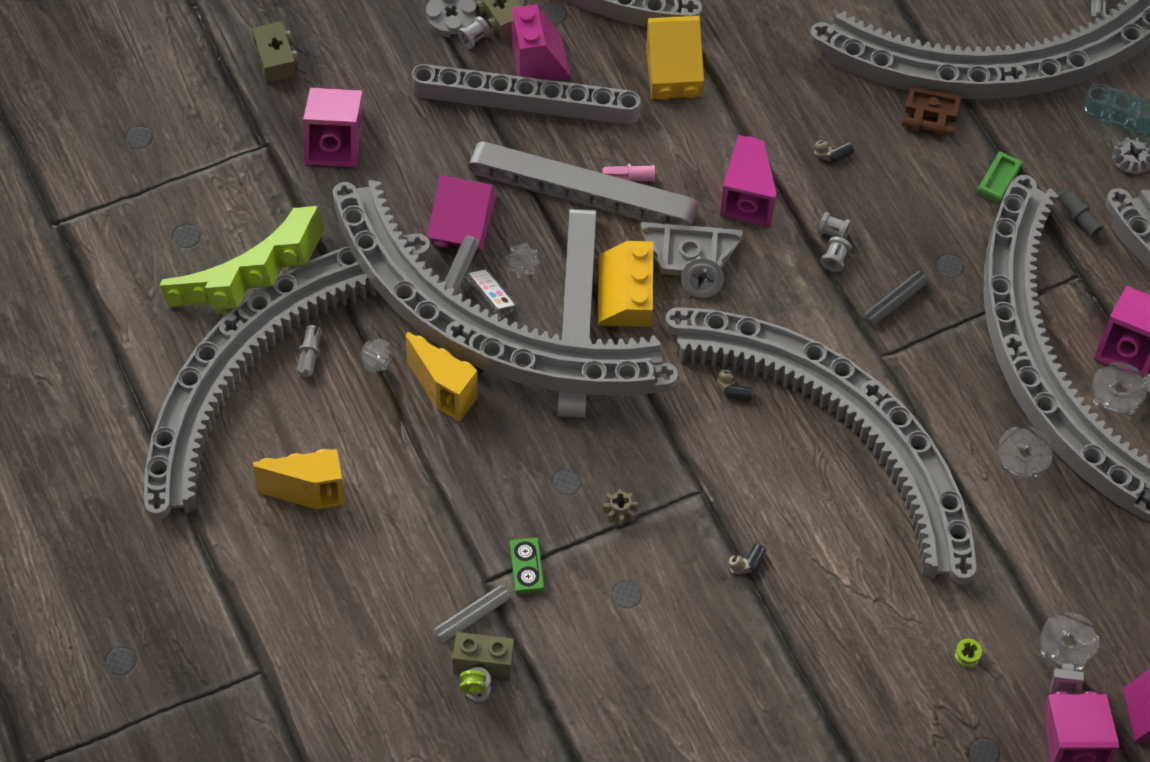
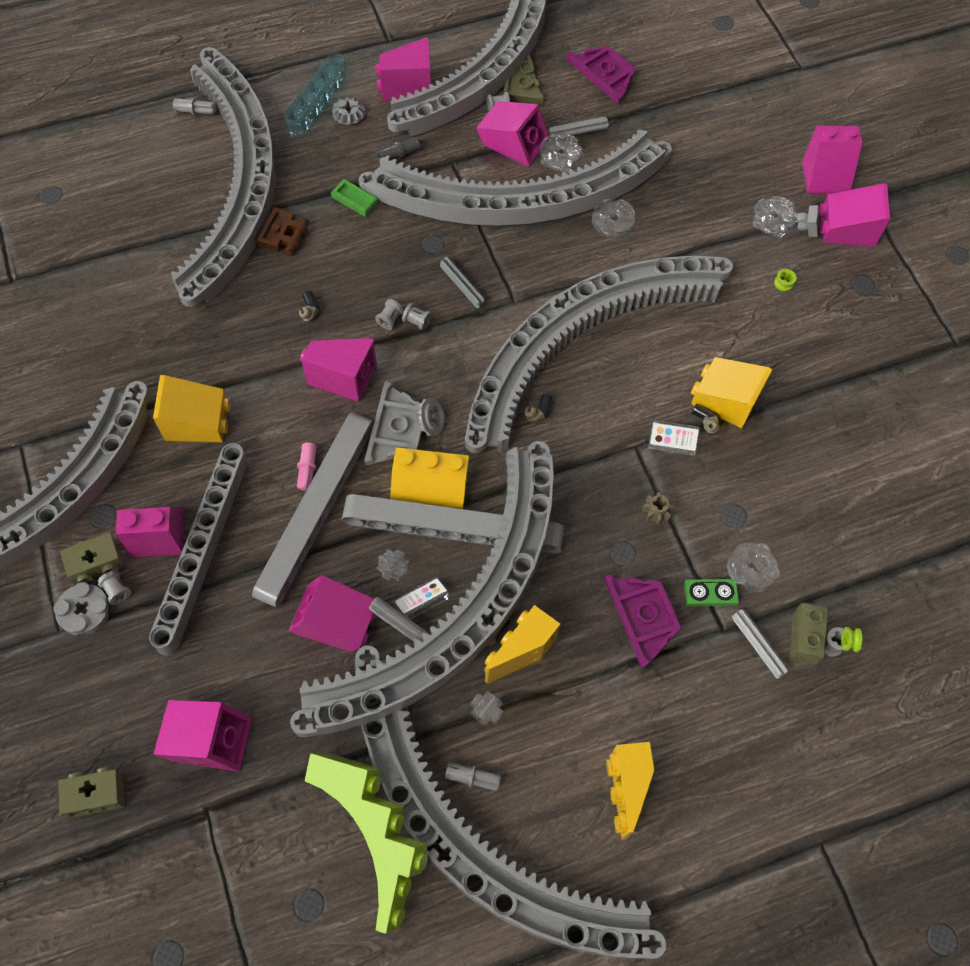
camera: 85 degrees left, 5 degrees up
none -> magenta wing [604,575,681,669]
none -> slope [648,420,700,456]
none -> yellow slope [691,357,772,428]
none -> clear plate [727,542,780,592]

